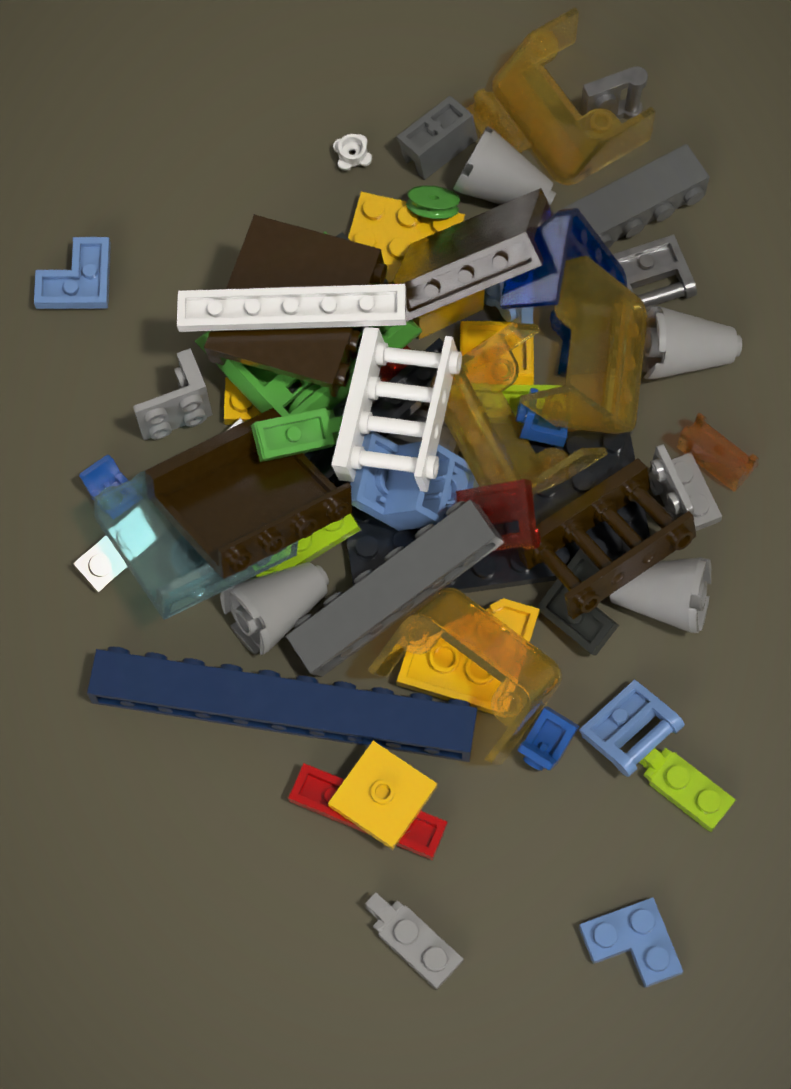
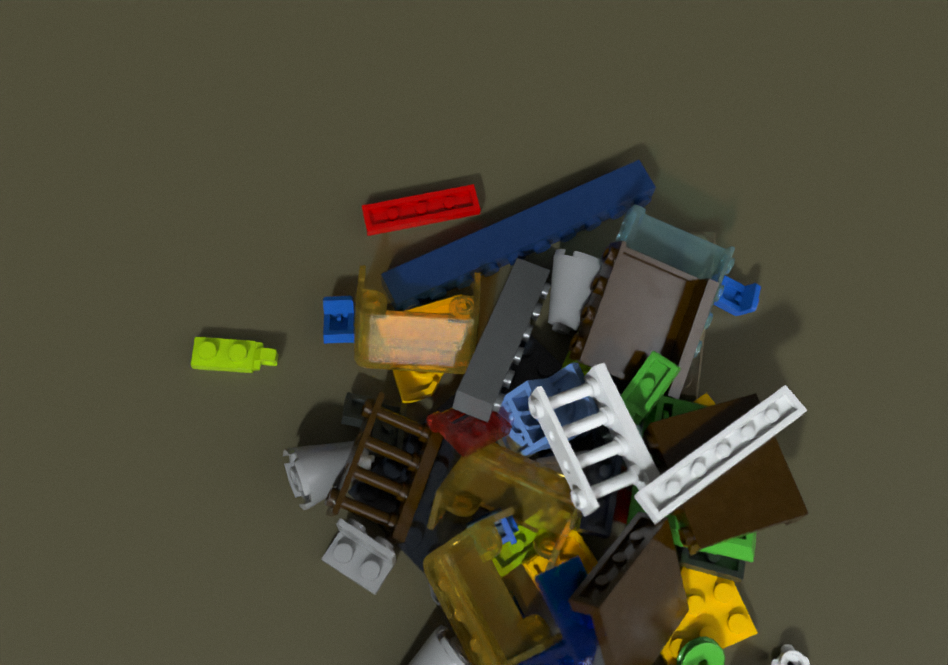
camera: 135 degrees right, 0 degrees up
medium blue plate [34,237,111,309] -> none
light grey bracket [133,348,213,440] -> none
yellow plate [328,741,438,850] -> none
light grey hinge [365,892,464,990] -> none
medium blue plate [579,679,685,777] -> none
medium blue plate [579,897,683,988] -> none
clear orange hinge [677,413,759,492] -> none

